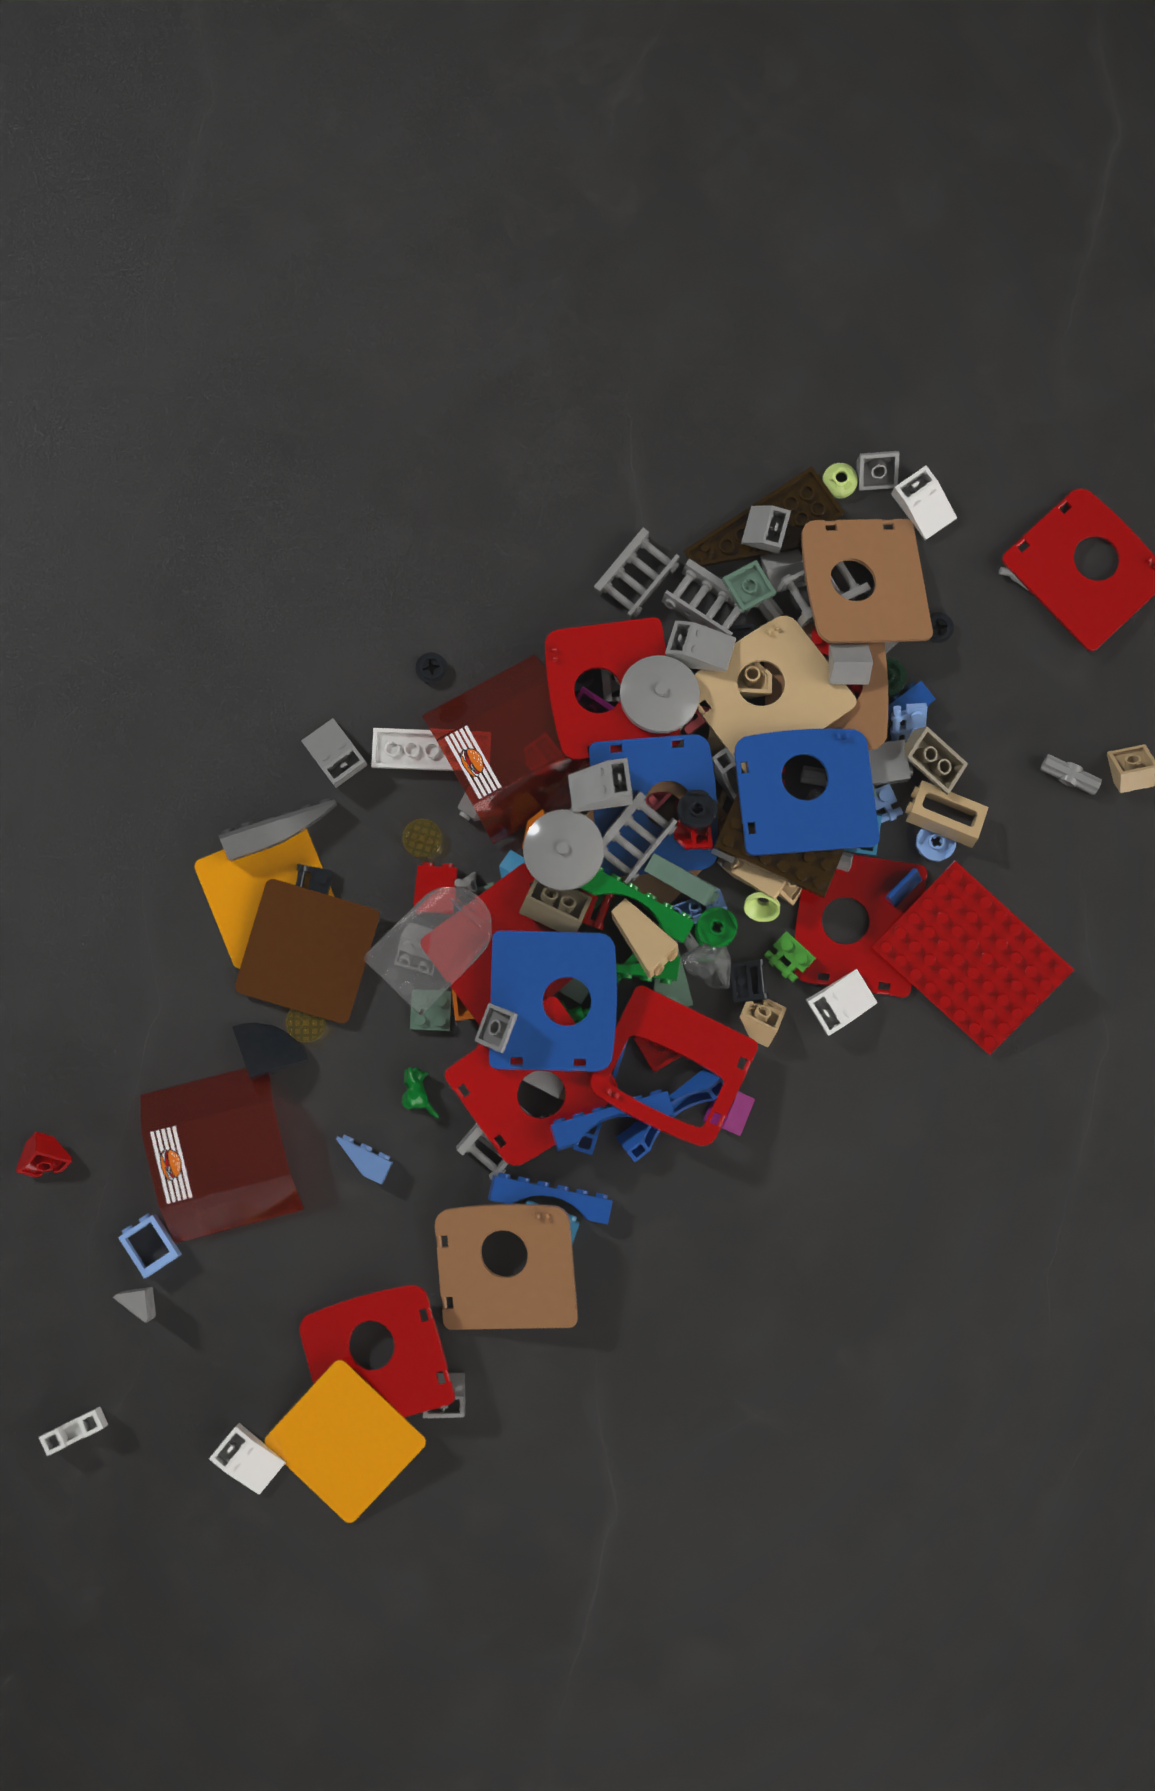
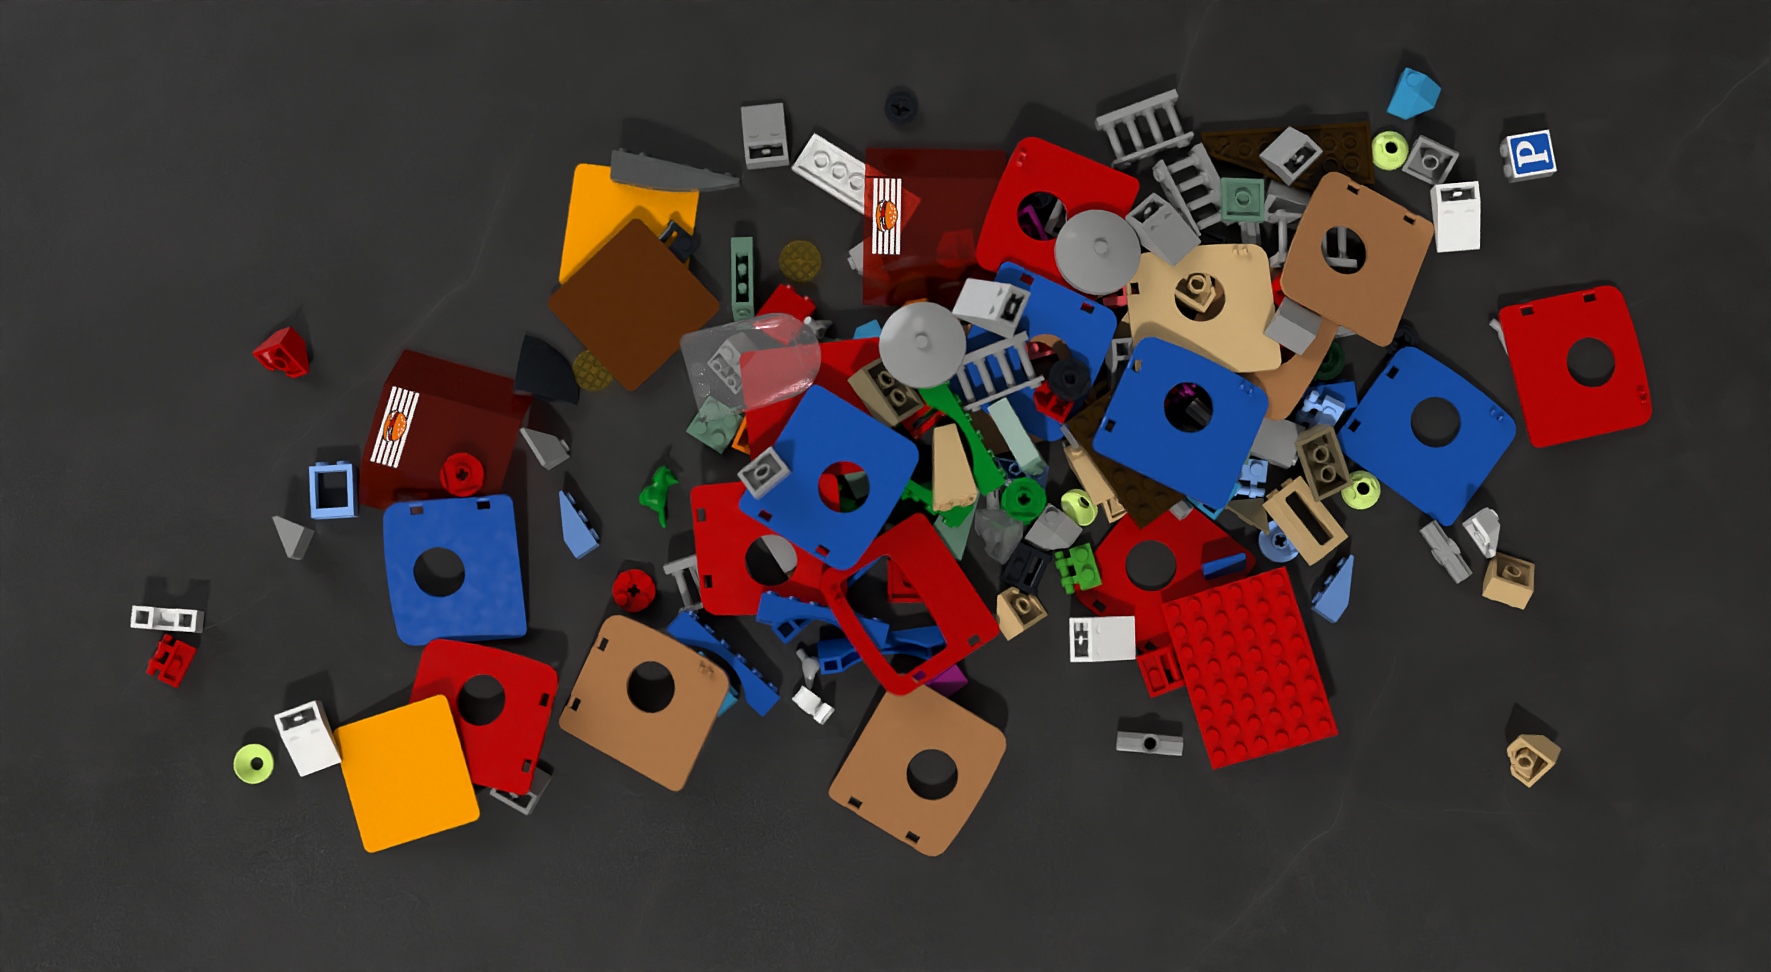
camera: 35 degrees right, 0 degrees up
none -> red plate [146,633,198,688]
none -> yellowish green piece [234,744,274,784]
none -> blue door [383,494,528,646]
none -> red plate [440,453,485,497]
none -> light grey slope [520,428,570,471]
none -> red plate [612,569,656,613]
none -> sand green slope [731,237,756,327]
none -> white leg [792,685,835,725]
none -> light grey animal [796,648,820,690]
none -> medium nougat door [829,673,1006,856]
none -> light grey slope [1023,503,1083,552]
none -> light grey piece [1116,731,1183,756]
none -> red plate [1135,643,1186,698]
none -> magenta hair [1172,382,1196,404]
none -> dark tan tile [1225,498,1270,535]
none -> medium blue slope [1311,555,1354,623]
none -> blue door [1336,347,1516,526]
none -> yellowish green piece [1341,470,1381,509]
none -> dark azure slope [1387,67,1441,120]
none -> white slope [1462,507,1500,558]
none -> piece [1500,130,1557,183]

